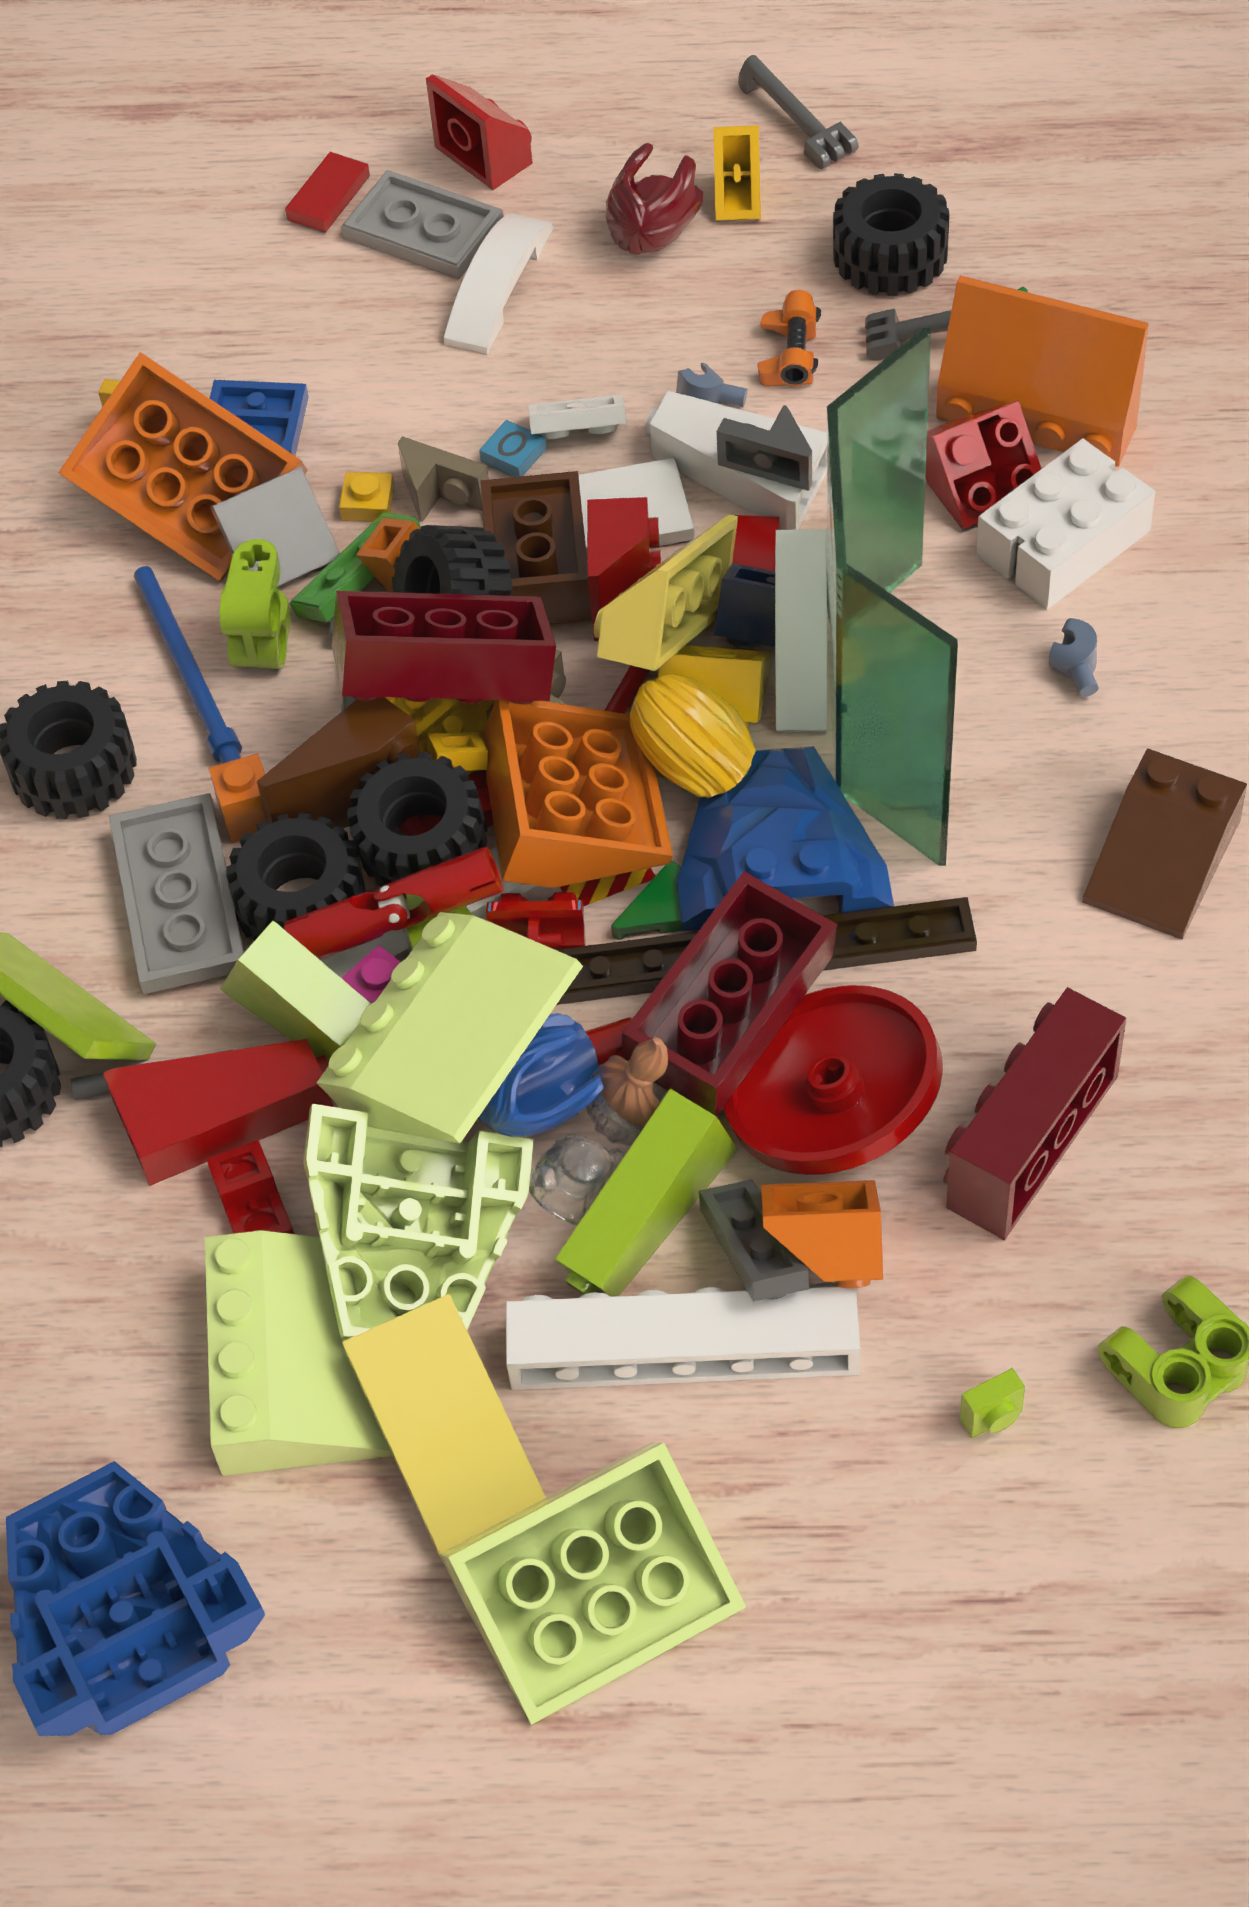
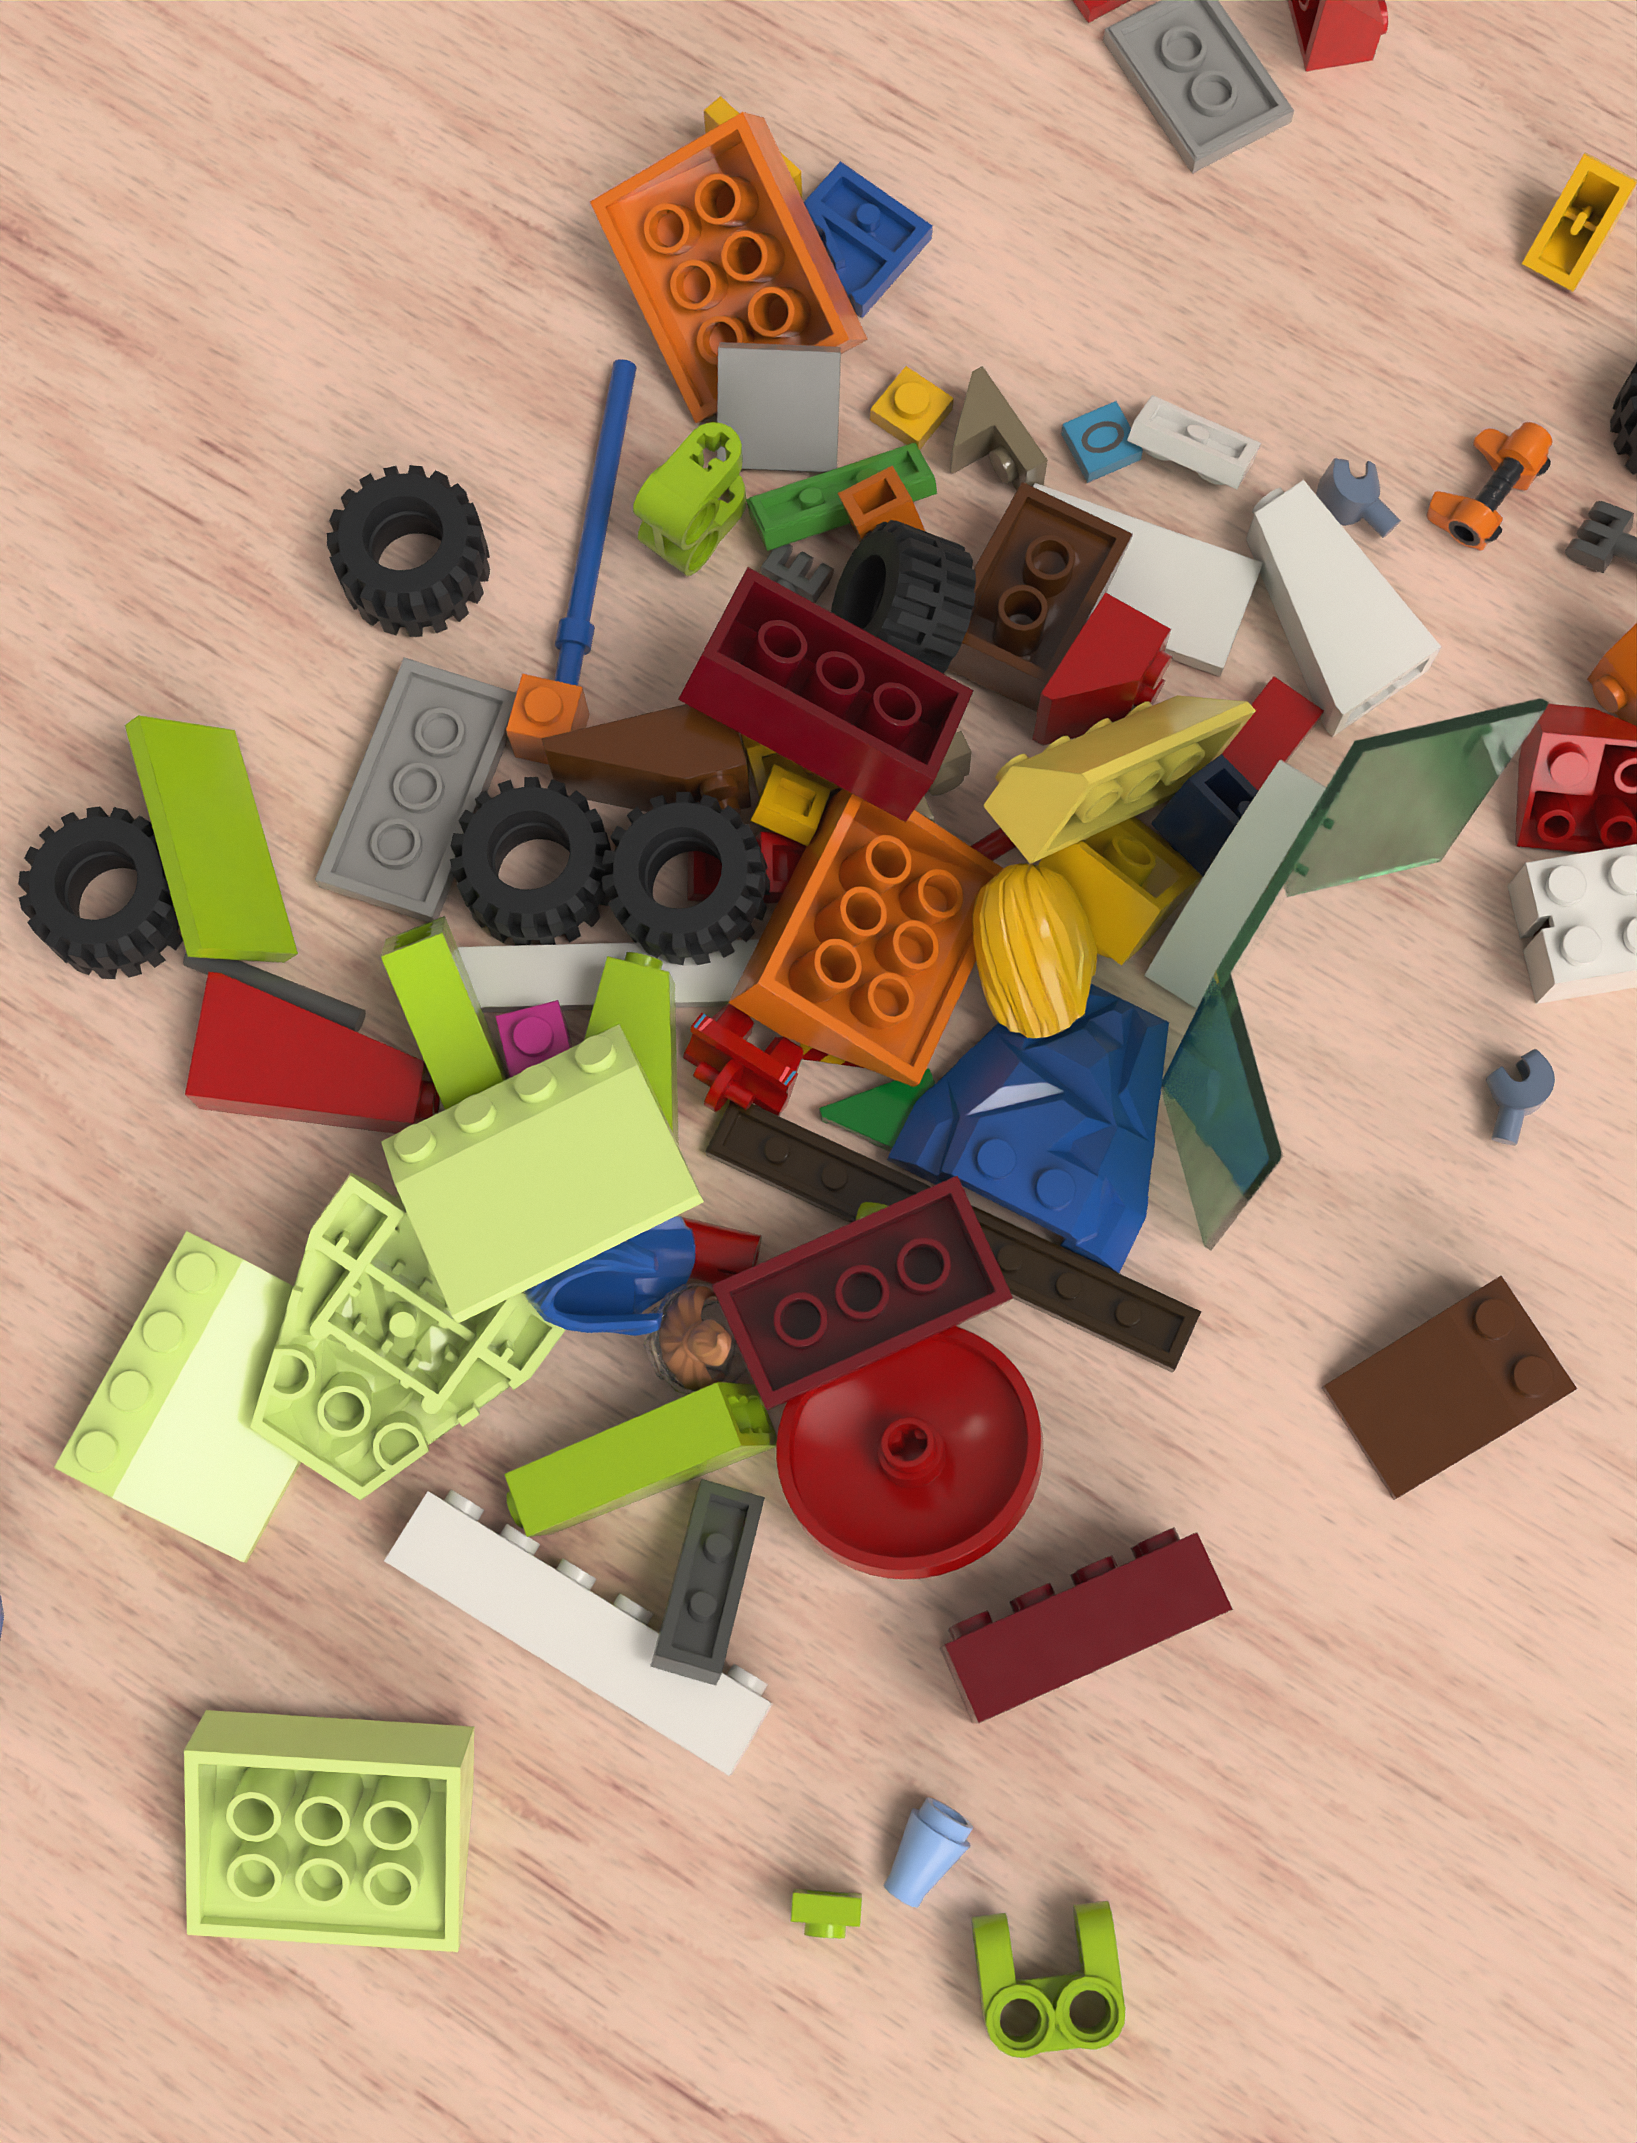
camera: 30 degrees right, 20 degrees up
red slope [206,1139,295,1234] -> none
red piece [284,846,504,960] -> none
light yellow tile [342,1294,546,1559] -> none
white slope [444,213,553,355] -> none
clear helmet [529,1134,624,1225] -> none
dark red hair [606,143,703,255] -> none
dark grey slope [716,405,812,491] -> none
orange slope [761,1180,883,1288] -> none
none -> light blue cone [883,1797,973,1908]

